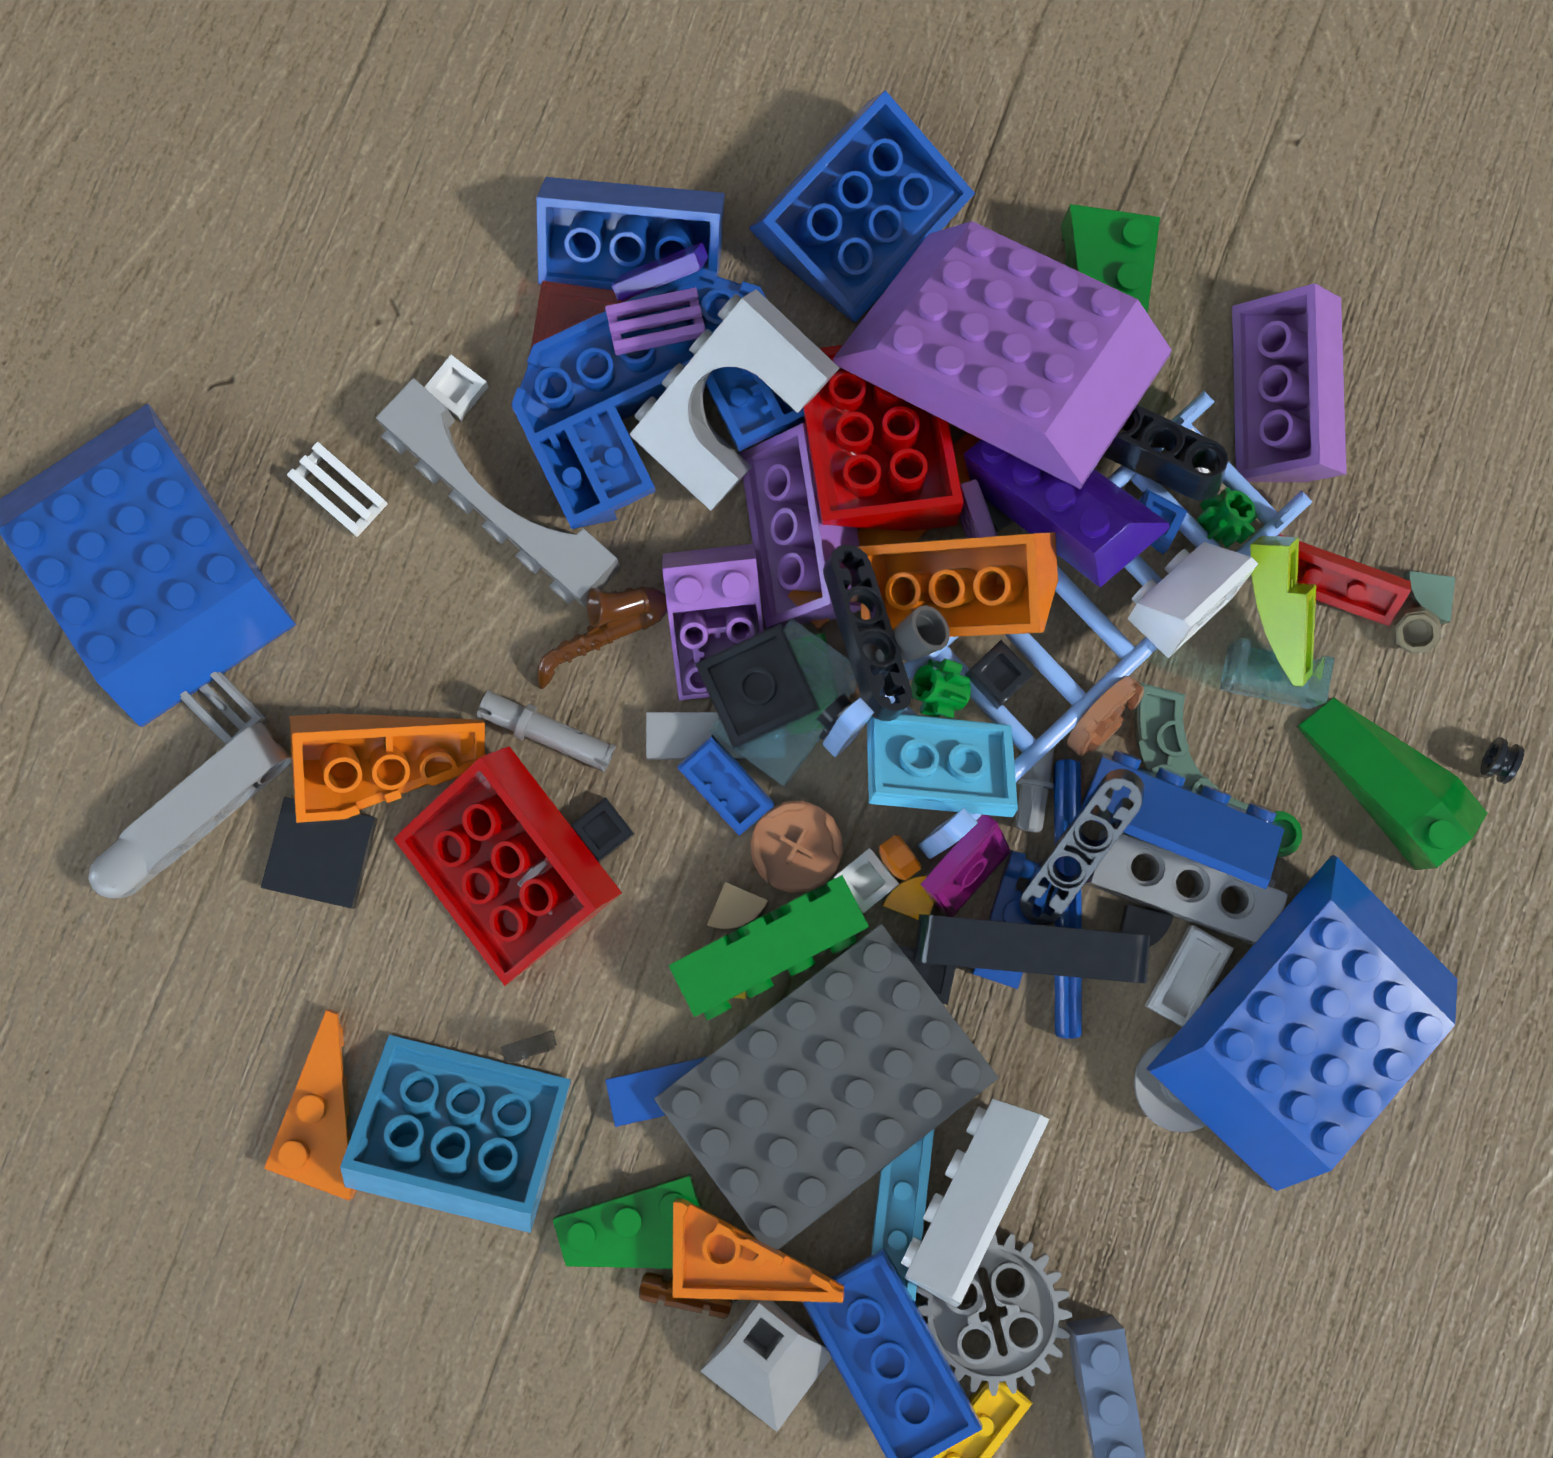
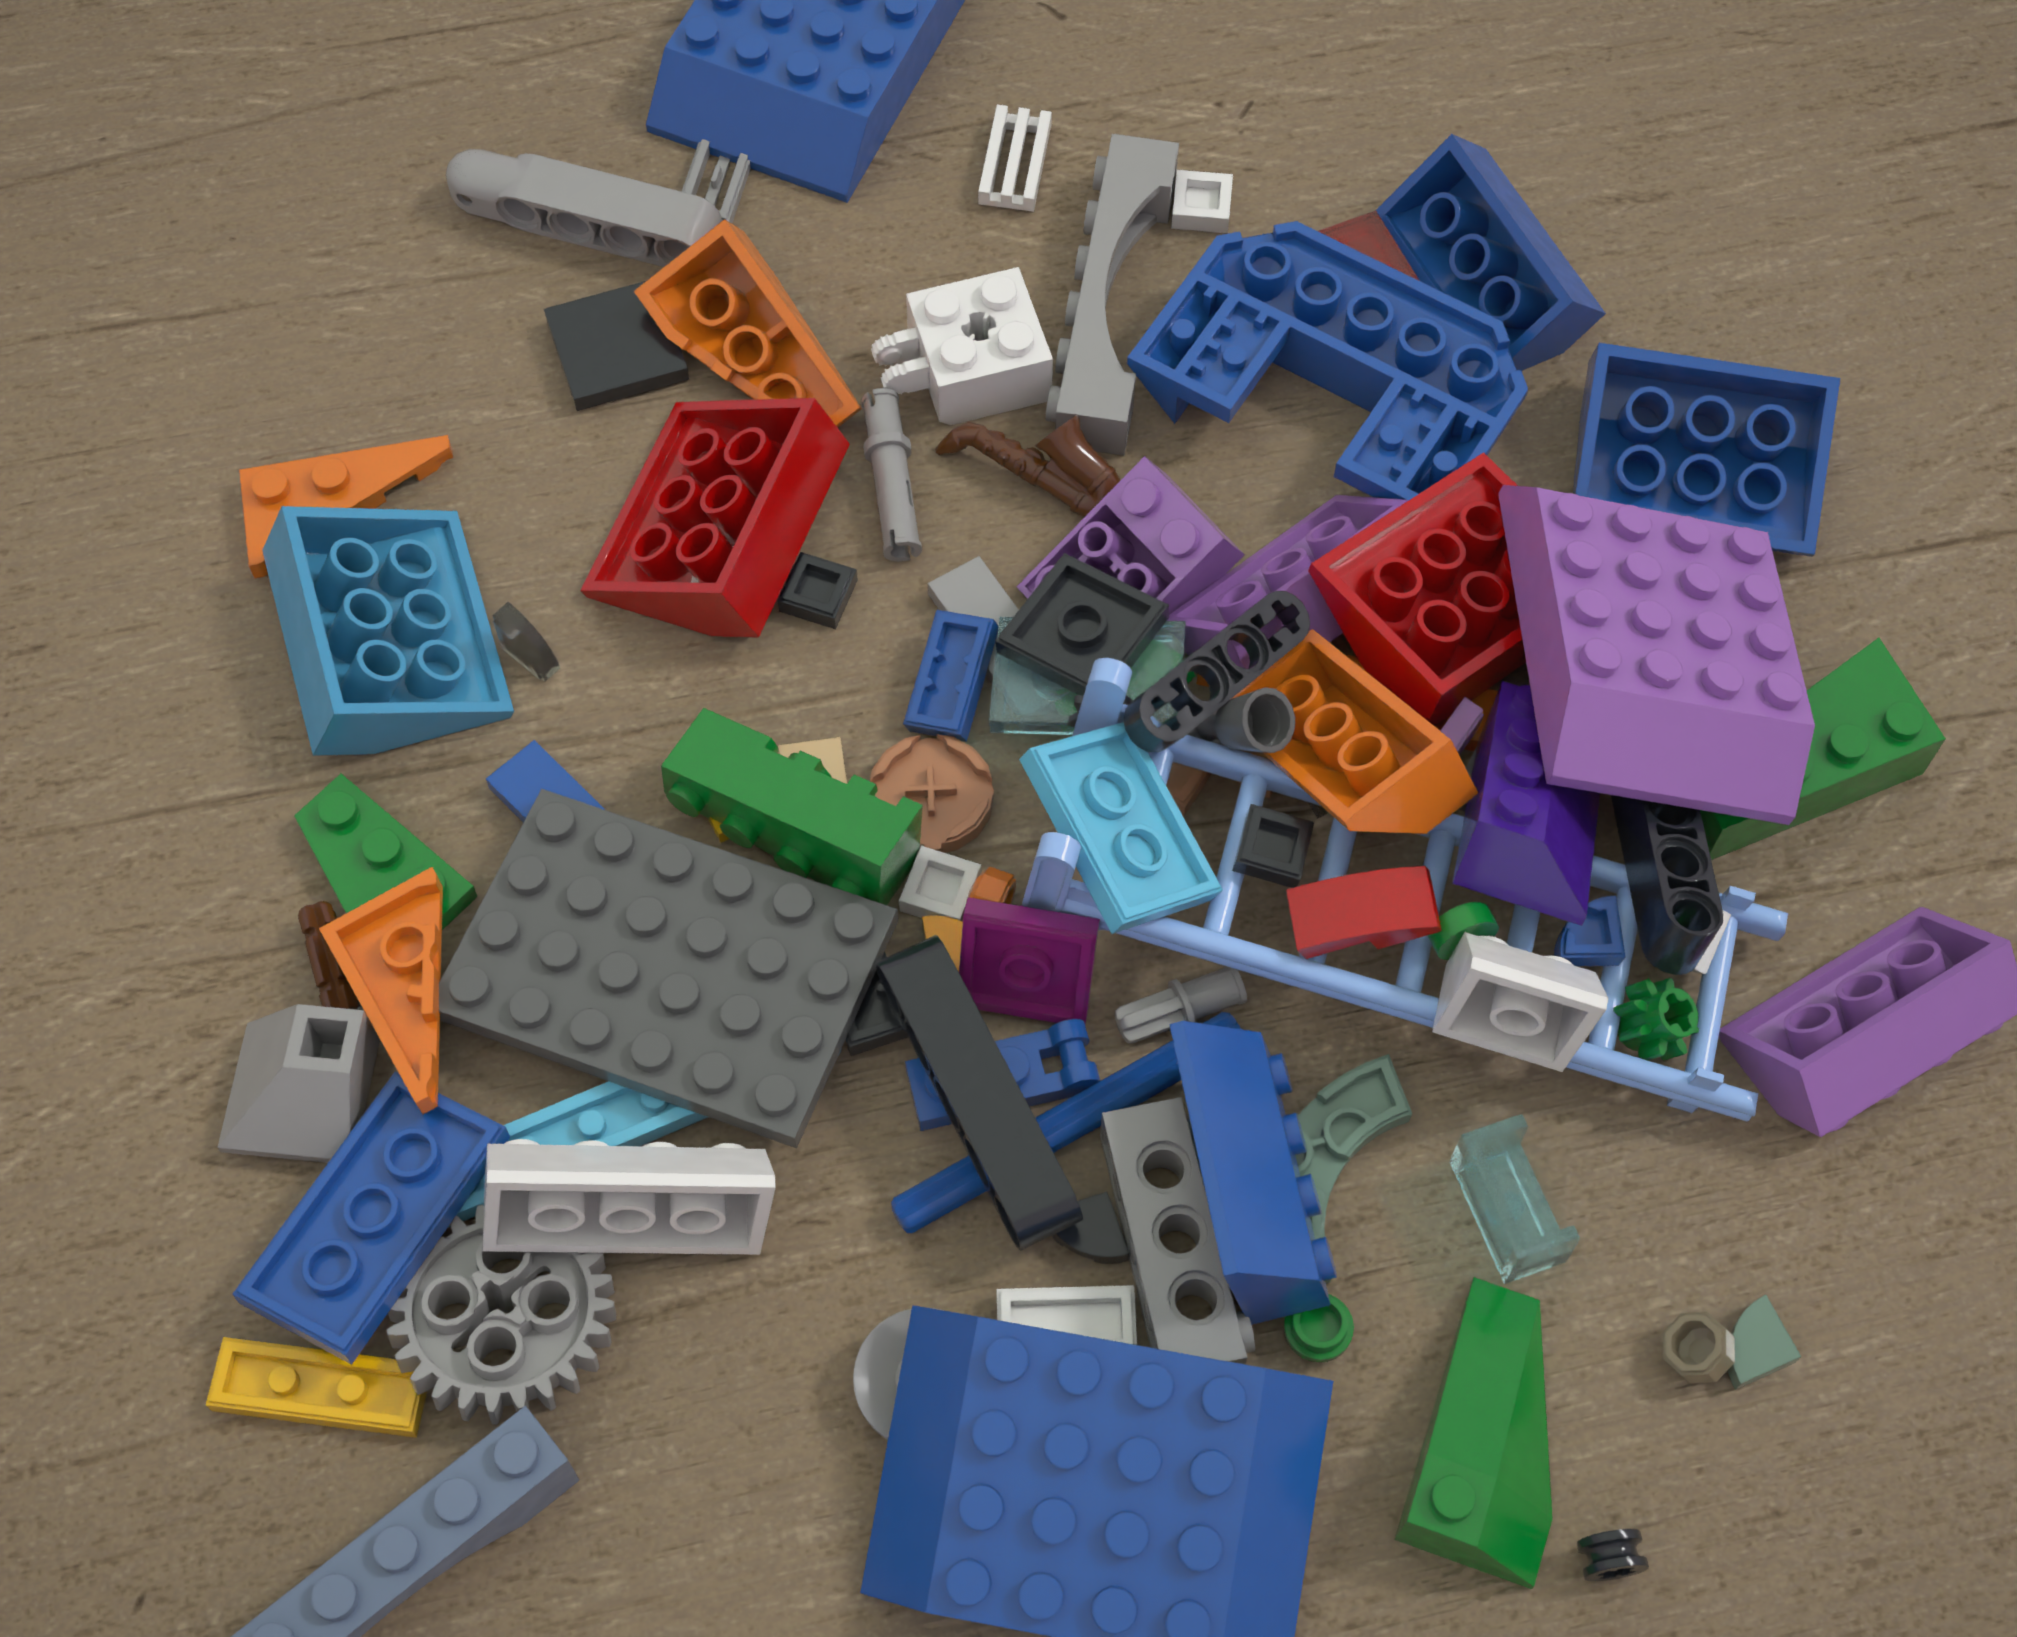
camera: 60 degrees right, 20 degrees down
medium lavender tile [605,287,705,355] -> none
tile [612,242,708,301] -> none
arch [629,289,839,511] -> none
green gear [911,658,971,719] -> none
beam [1020,769,1144,925] -> none
nougat tile [1067,676,1144,756] -> none
lime slope [1250,536,1316,686] -> none
red plate [1278,534,1411,626] -> none
none -> white hinge [871,267,1053,425]
none -> red slope [1286,866,1442,959]
none -> green tile [1427,902,1499,960]

